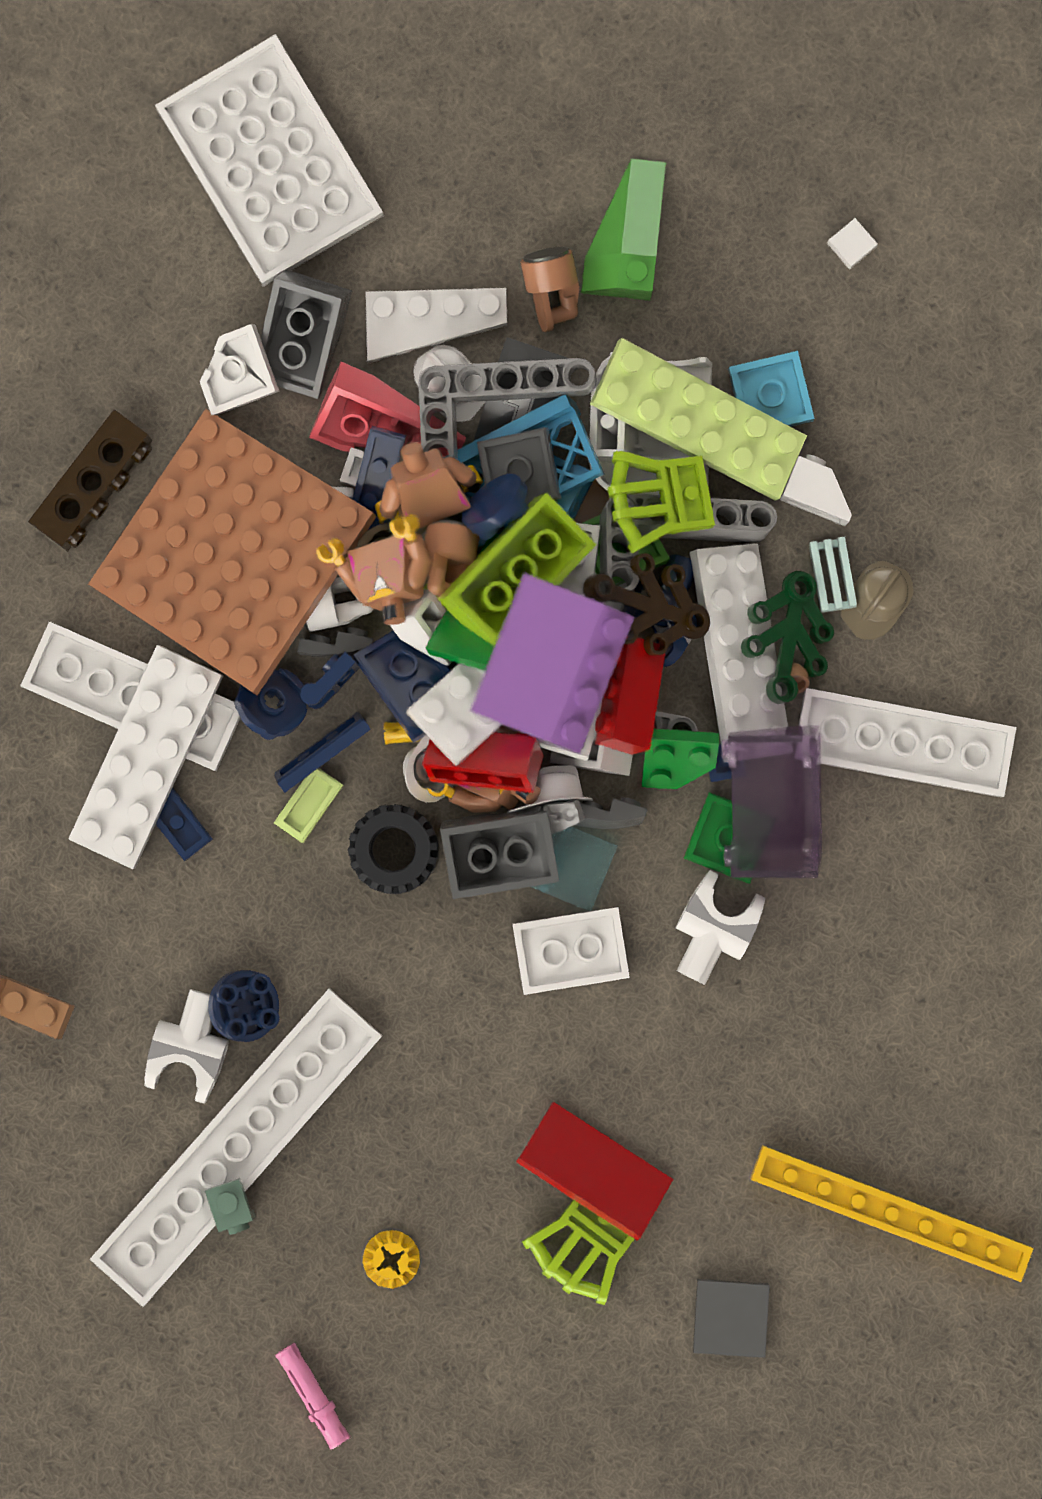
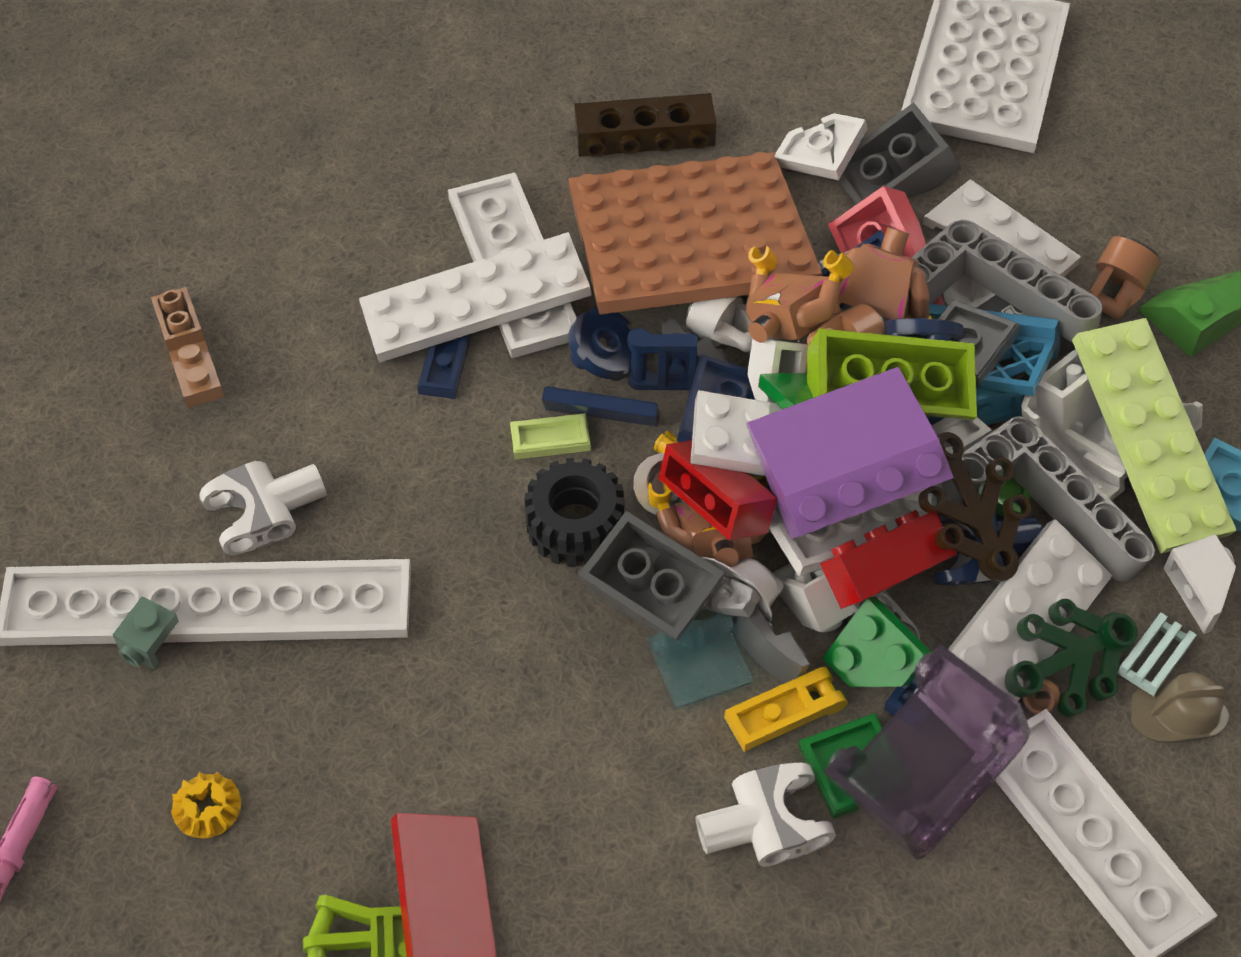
camera: 45 degrees right, 30 degrees down
dark blue tile [208,970,280,1042] -> none
white plate [512,907,630,995] -> none
lime plate [607,451,715,554] -> none
none -> yellow plate [724,667,848,752]

